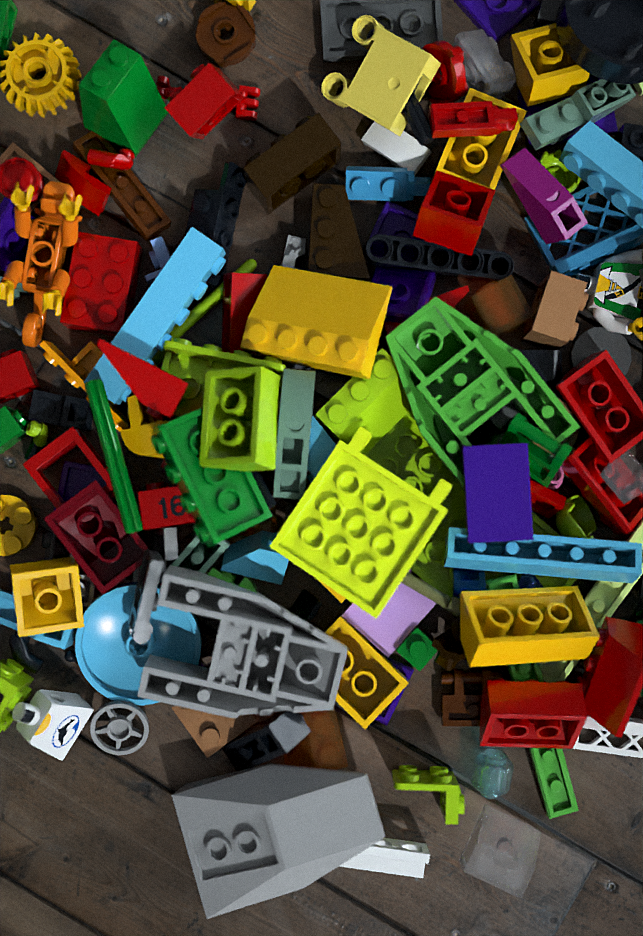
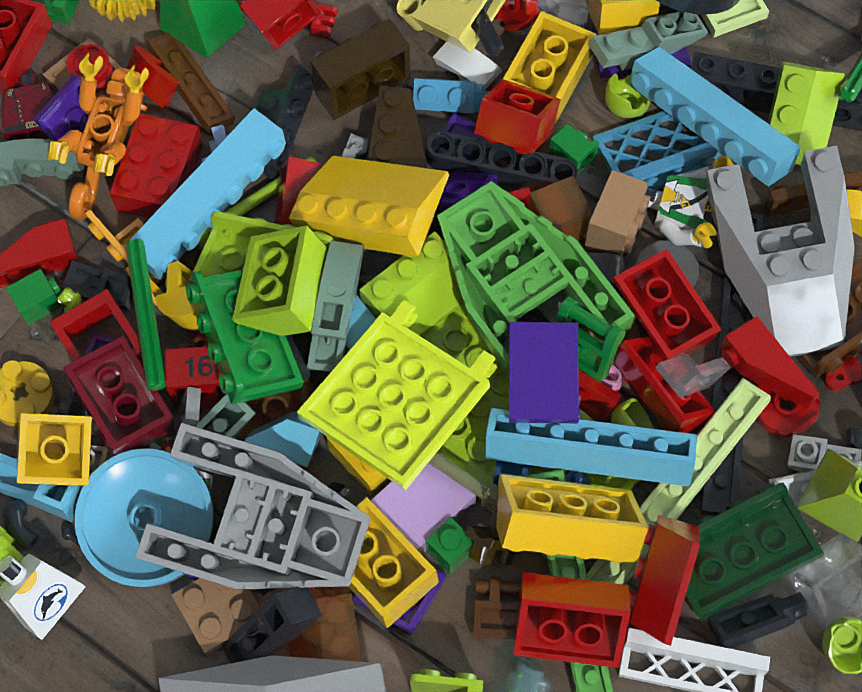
camera: 10 degrees right, 20 degrees down
red arm [87,148,135,171] -> none
light grey wheel [90,701,149,755] -> none
red slope [97,339,190,420] -> none
hinge [128,550,166,645] -> none
red hinge [428,101,518,138] -> none
magenta slope [500,148,588,244] -> none
none -> green brick [549,124,599,175]

